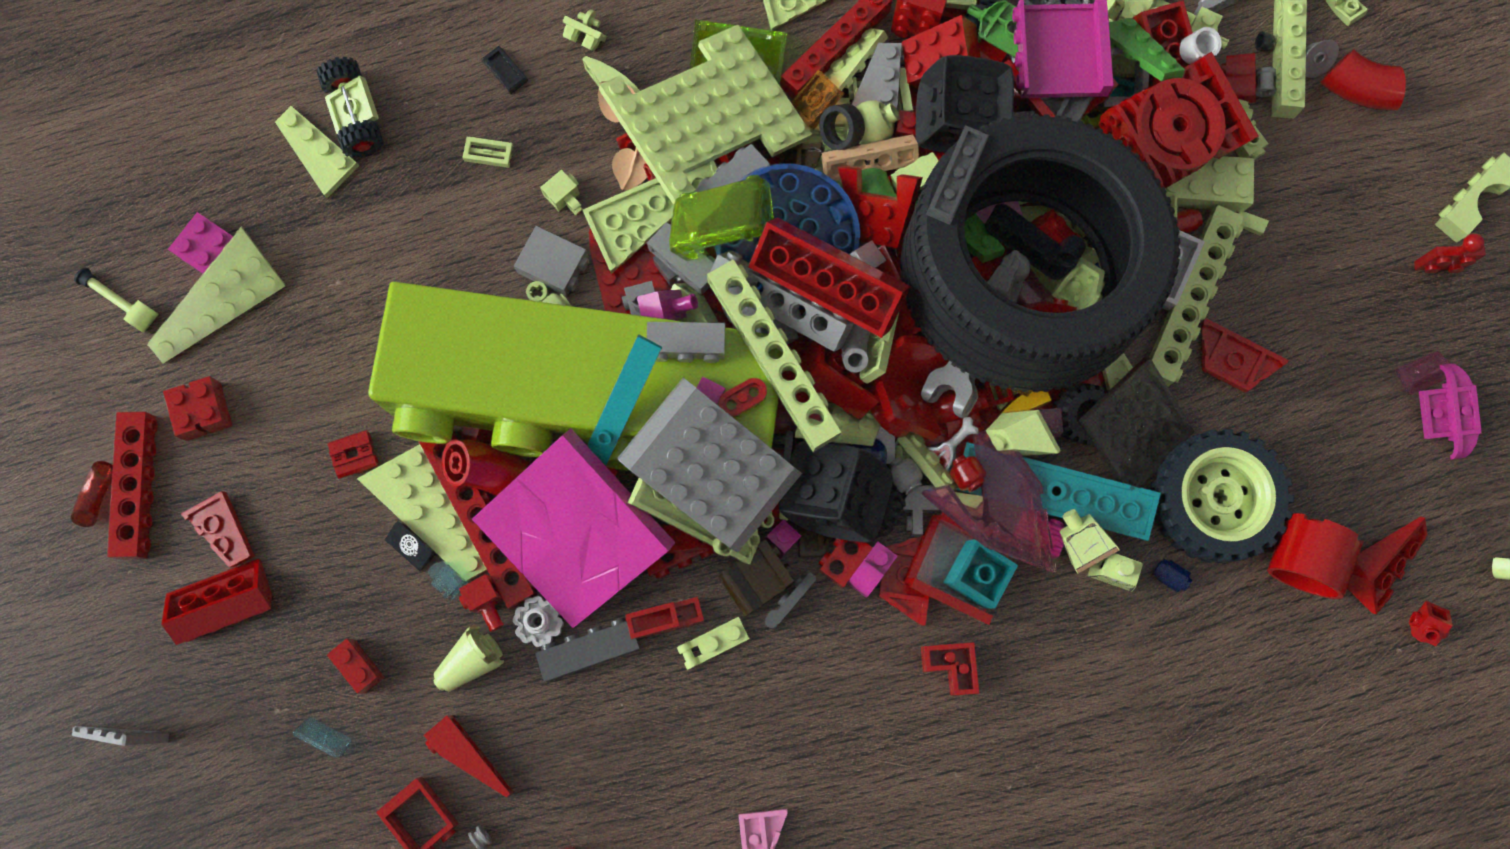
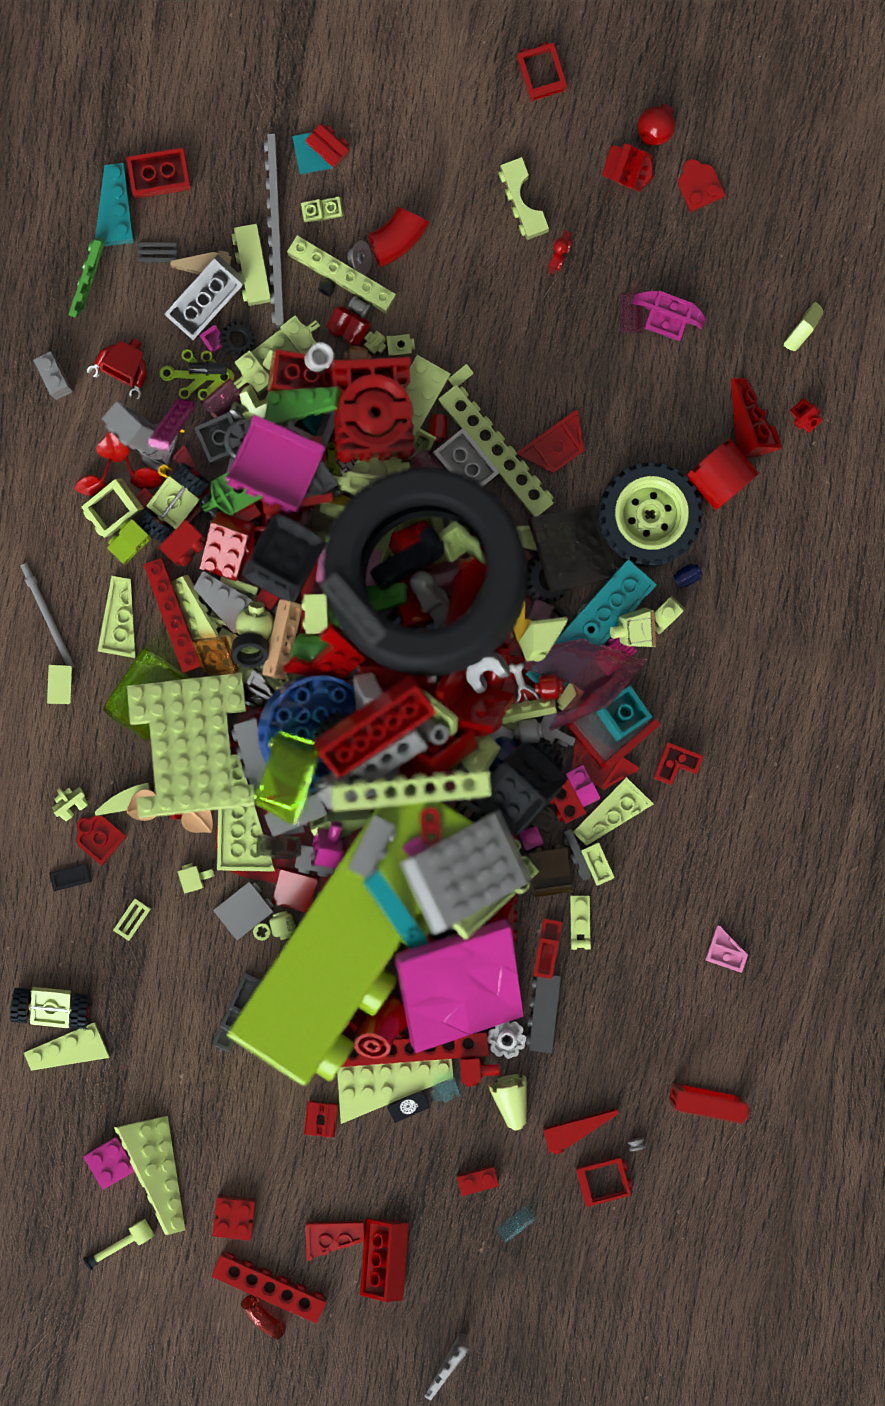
camera: 65 degrees left, 10 degrees up
none -> red plate [76,815,127,866]
none -> clear smoke brick [256,834,302,859]
none -> tile [272,867,318,913]
none -> yellowish green wing [573,777,653,846]
none -> yellowish green panel [581,842,614,886]

